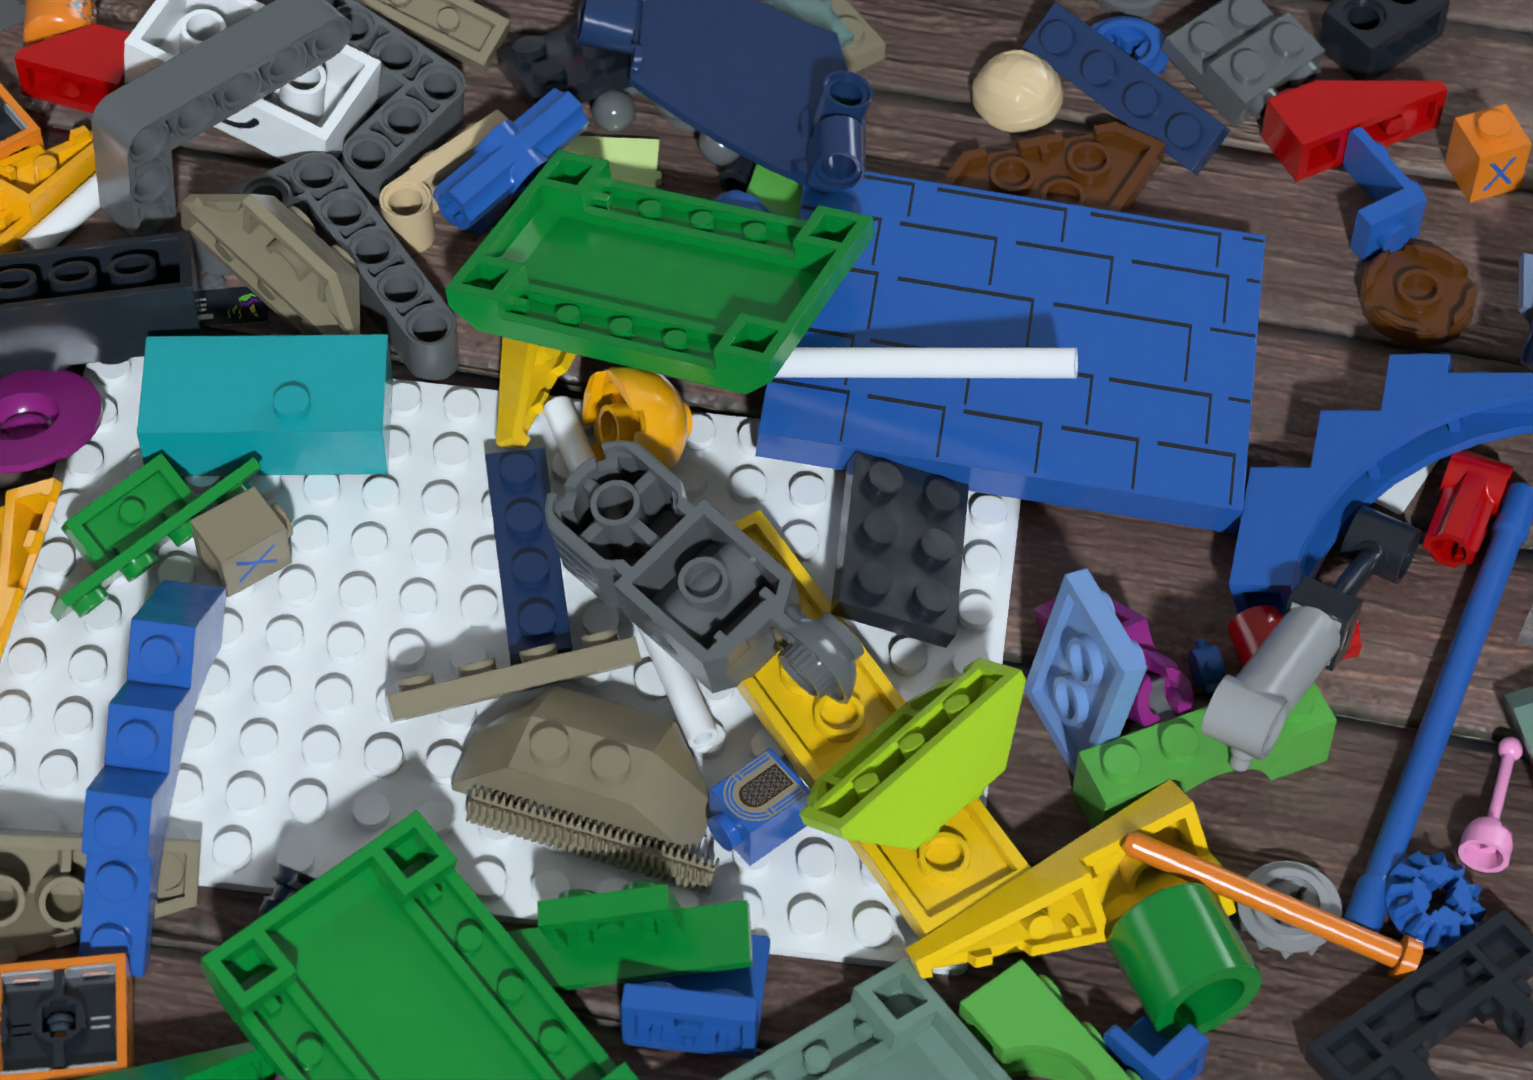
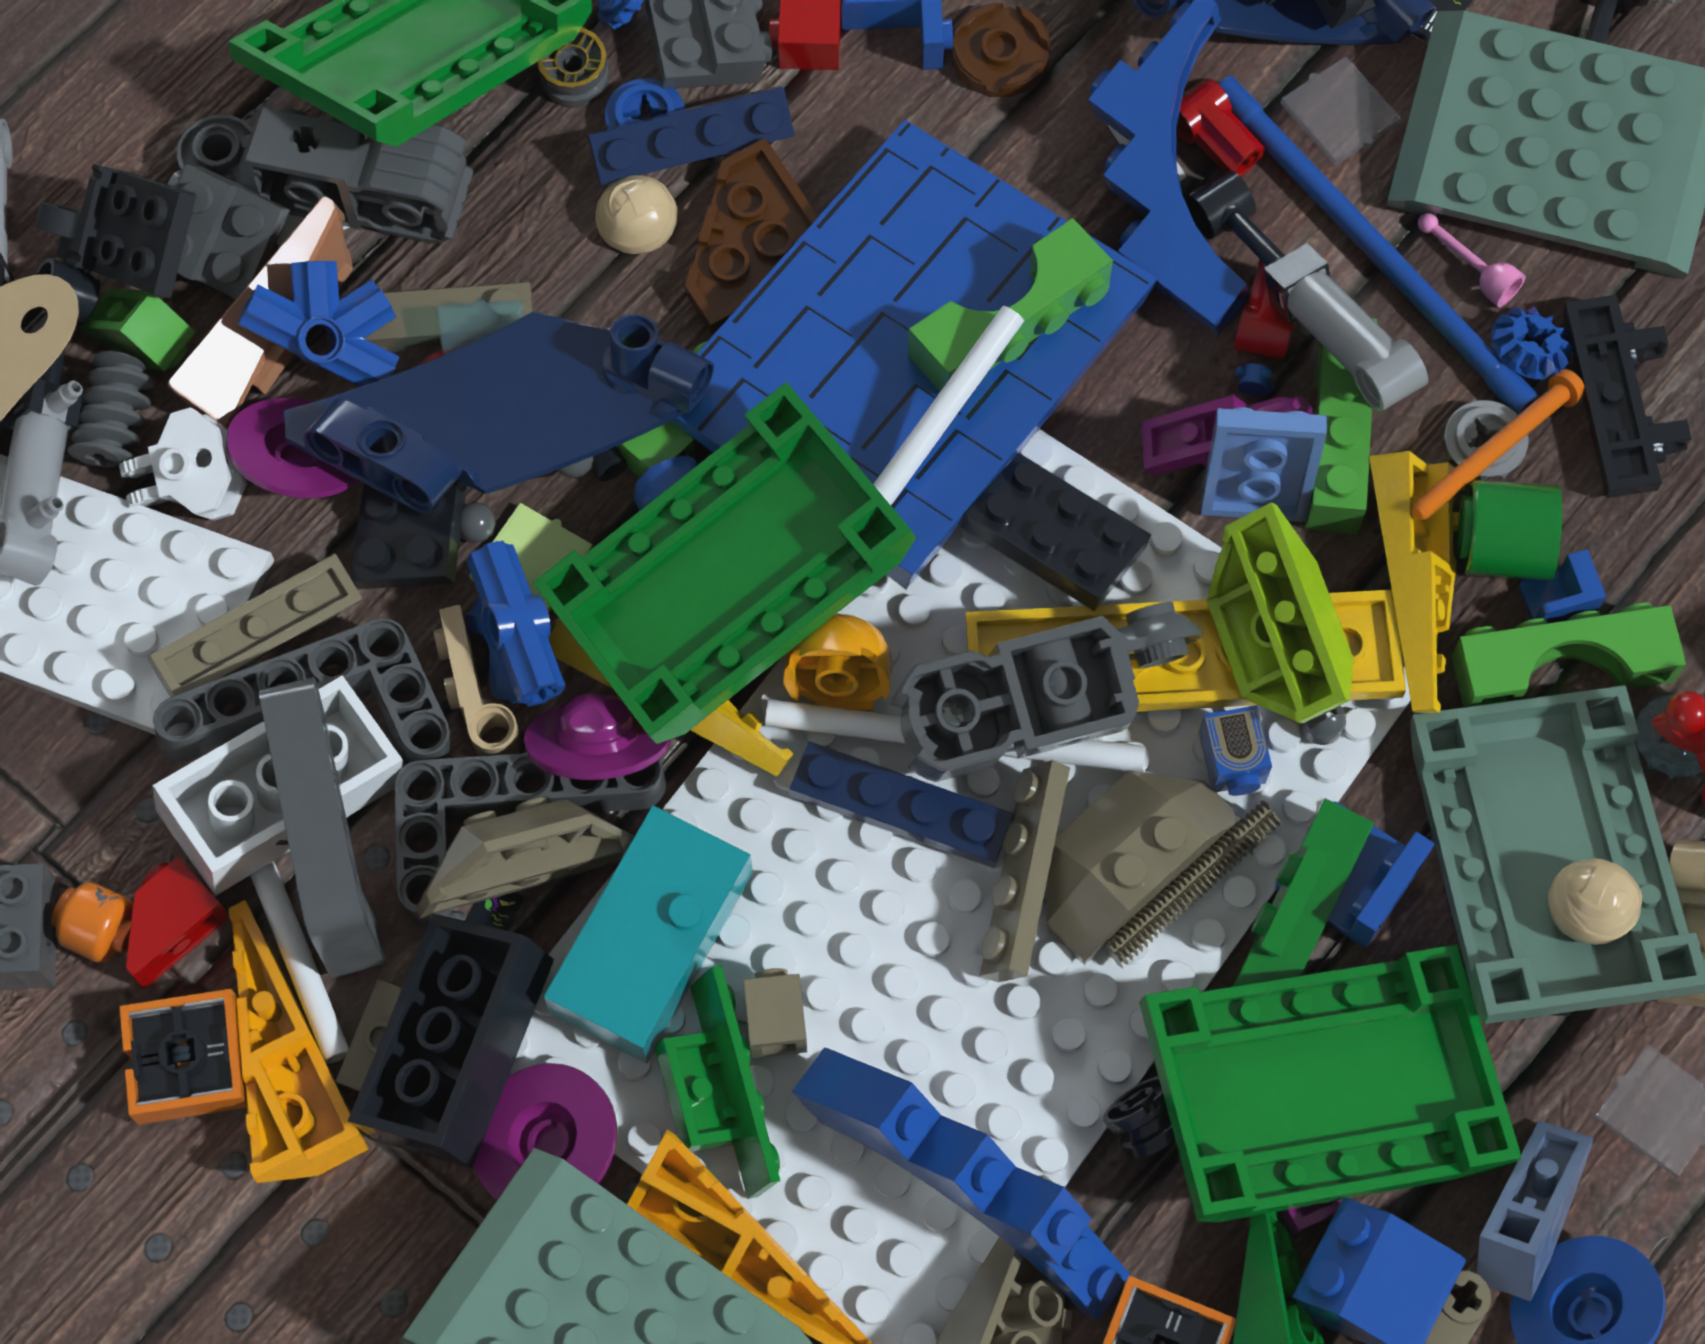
camera: 60 degrees left, 15 degrees up
none -> magenta hat [524,693,671,780]
none -> bright green arch [908,218,1113,391]
none -> dark grey hinge [1301,706,1346,745]

